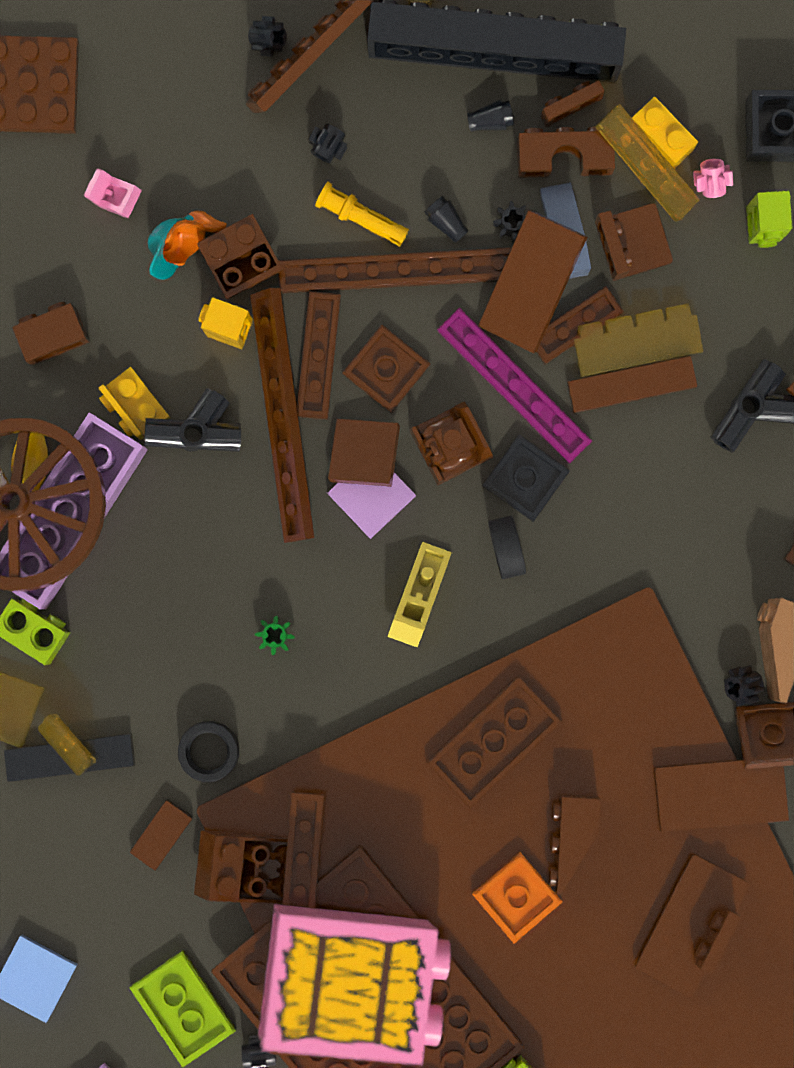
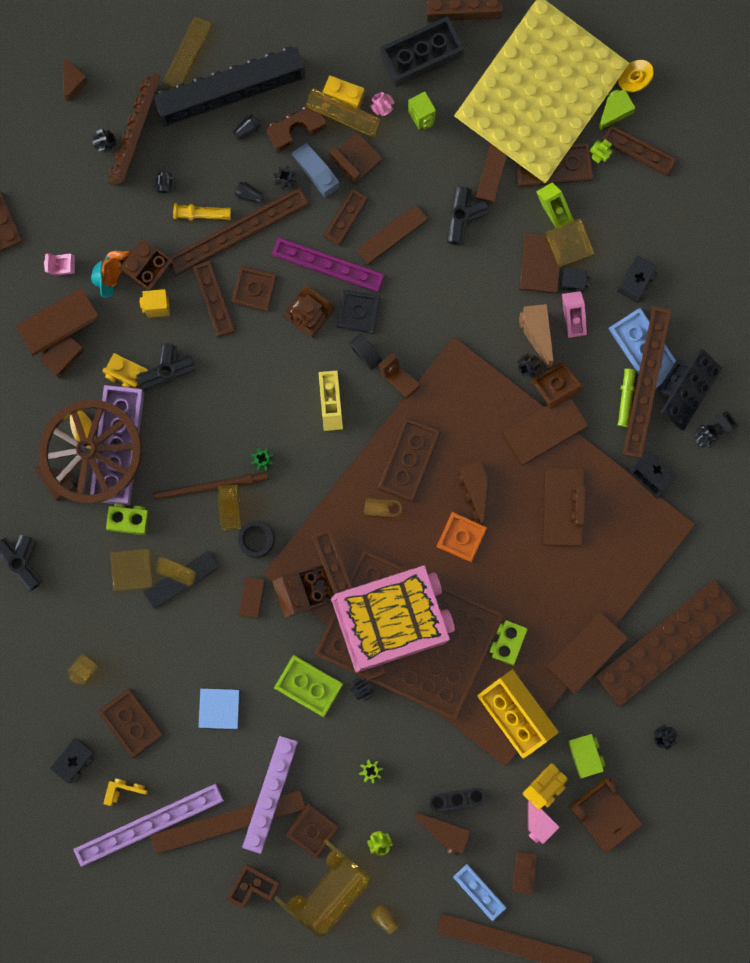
camera: 25 degrees left, 5 degrees down
reddish brown plate [250,288,314,543] -> none
lavender tile [327,473,416,539] -> none
reddish brown tile [328,419,400,487] -> none
reddish brown tile [478,210,588,353] -> none
reddish brown plate [541,80,605,128] -> none
clear yellow windscreen [574,304,703,377] -> none
none -> reddish brown slope [16,288,99,356]
none -> reddish brown bar [153,472,268,500]
none -> clear yellow slope [218,485,241,530]
none -> clear yellow piece [364,498,403,519]
none -> reddish brown bracket [378,353,420,398]

